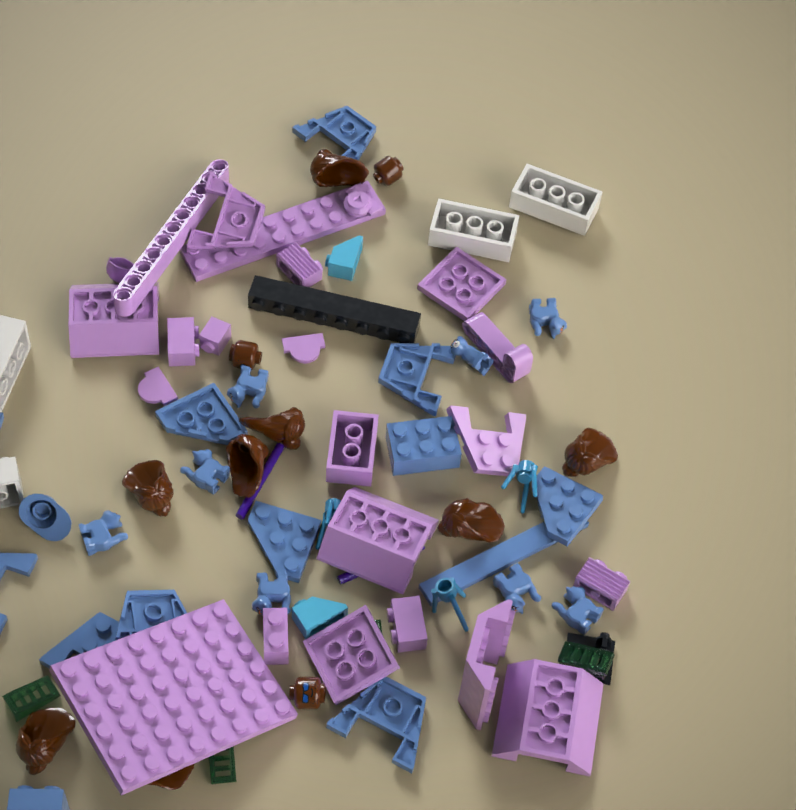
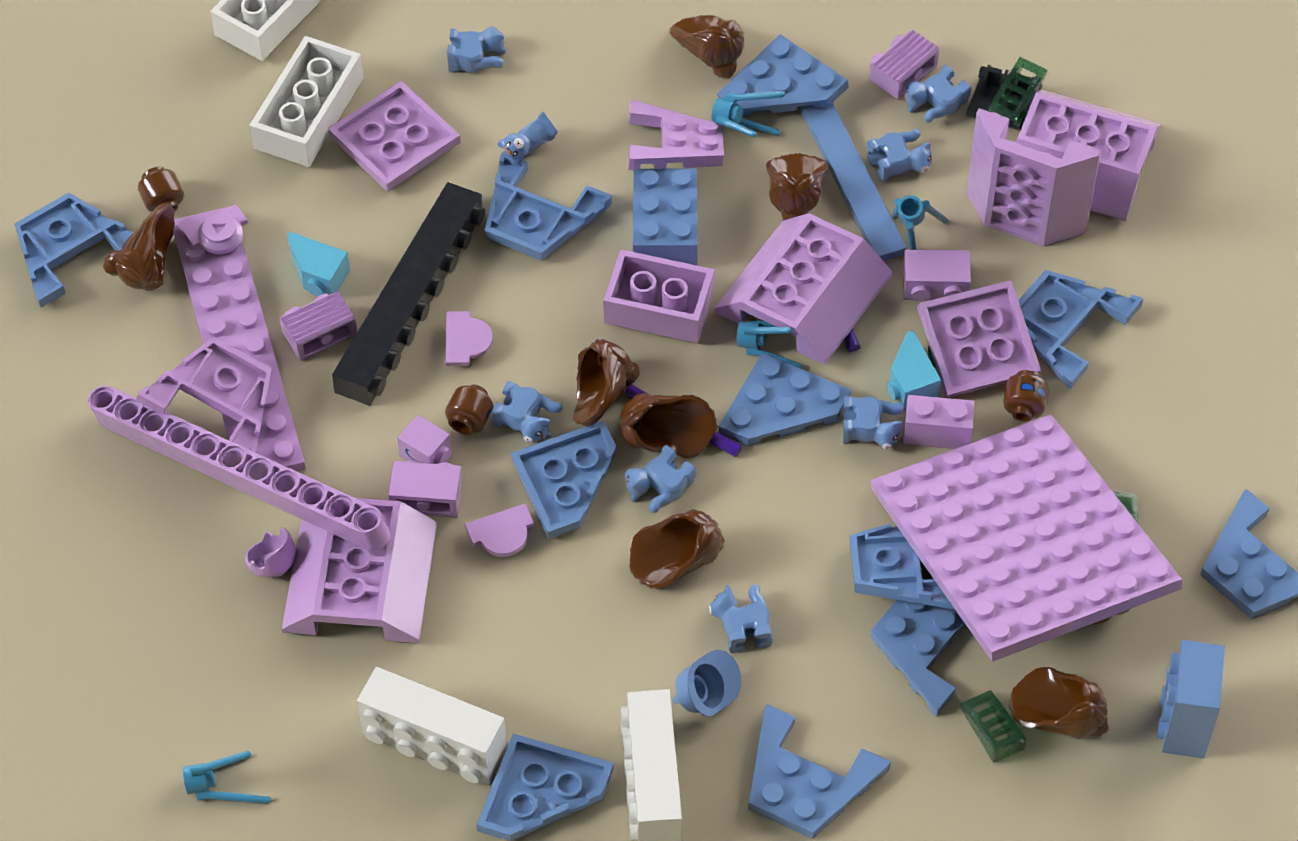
camera: 75 degrees left, 0 degrees up
lavender beam [462,312,533,383] -> none

